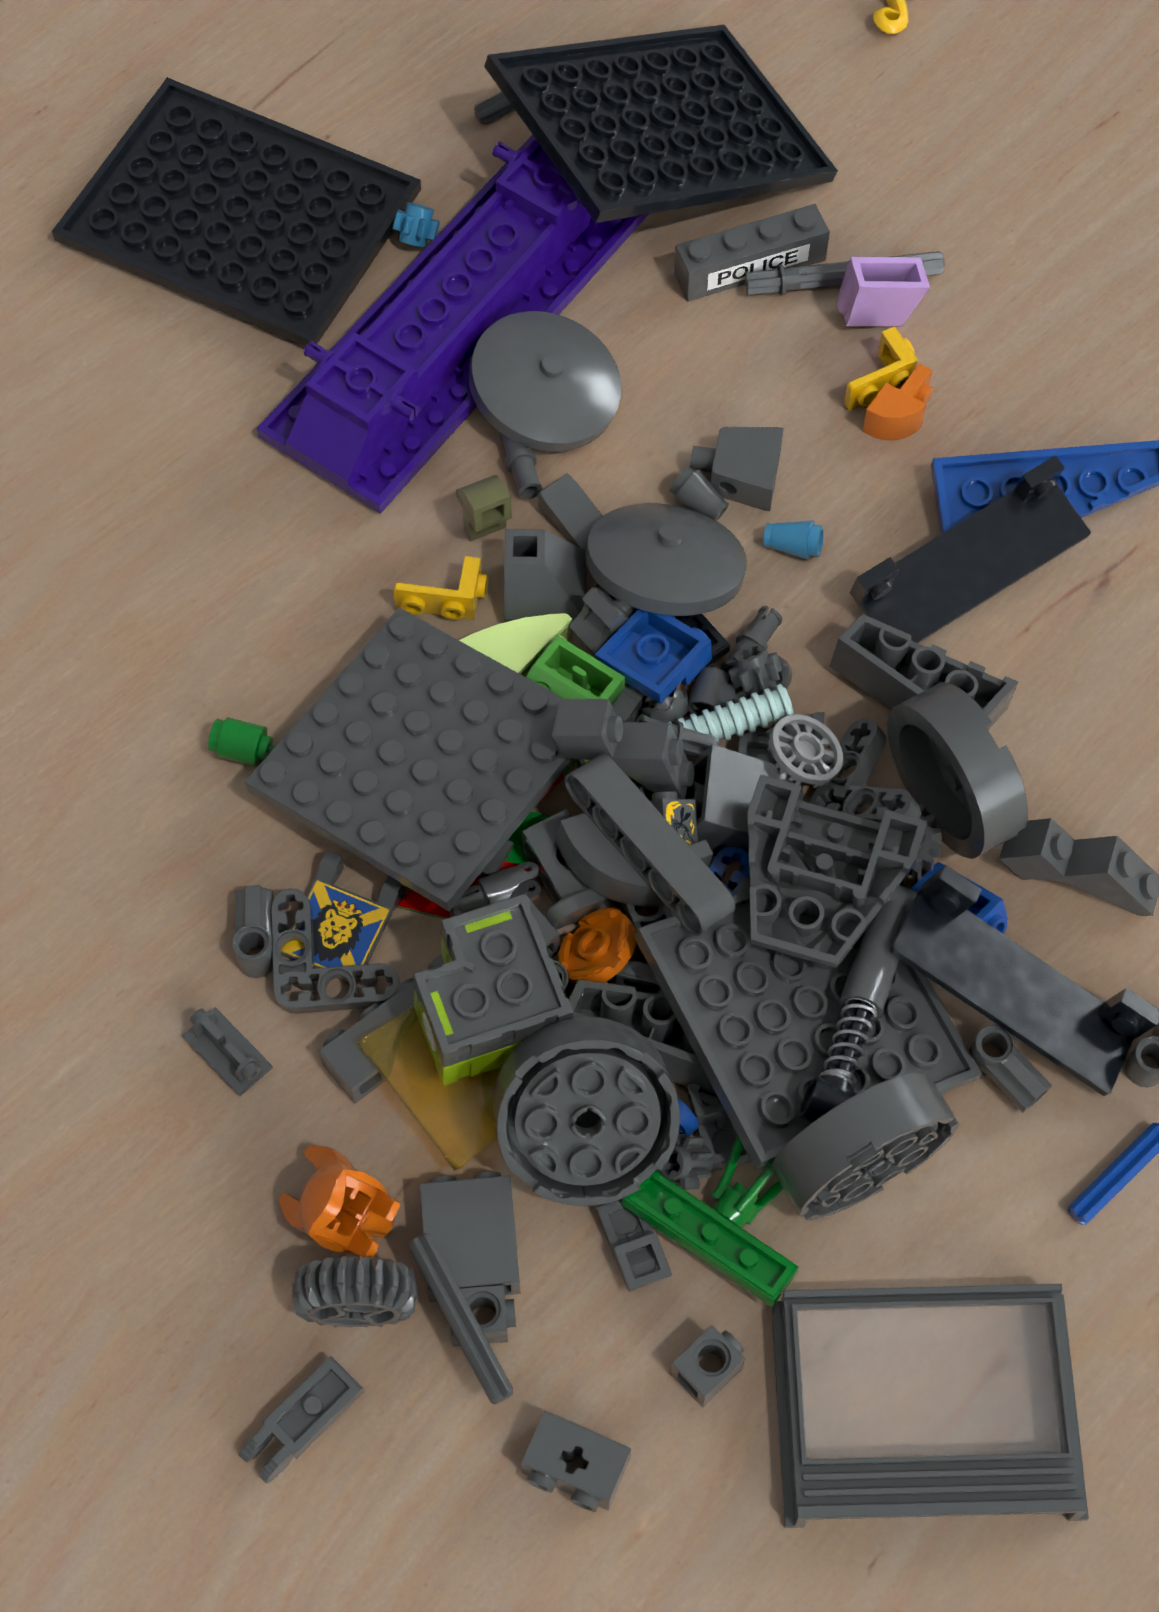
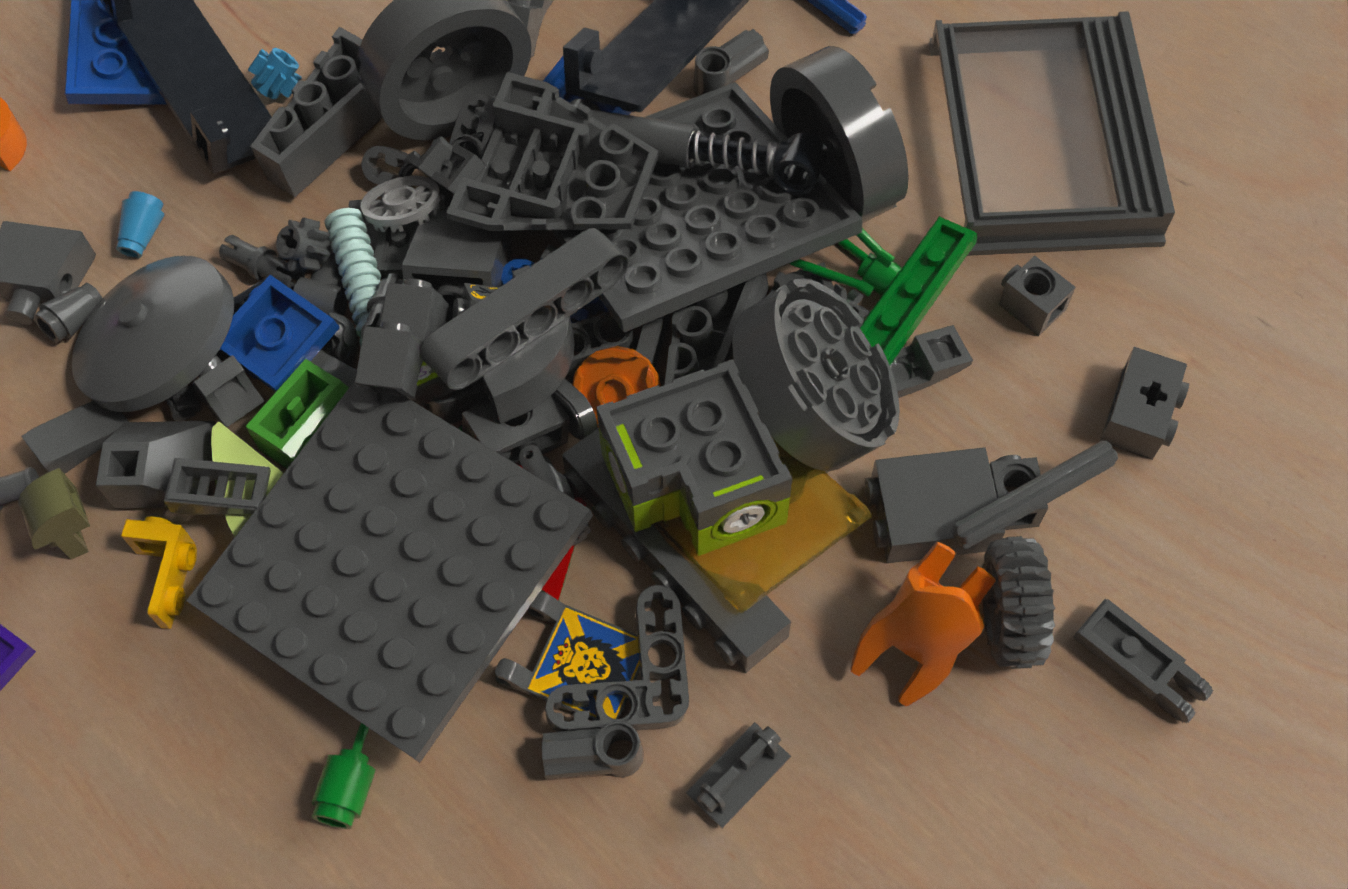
camera: 90 degrees left, 0 degrees up
none -> dark grey slope [164,458,271,515]
none -> dark azure gear [248,48,302,99]
none -> dark grey slope [405,136,486,195]

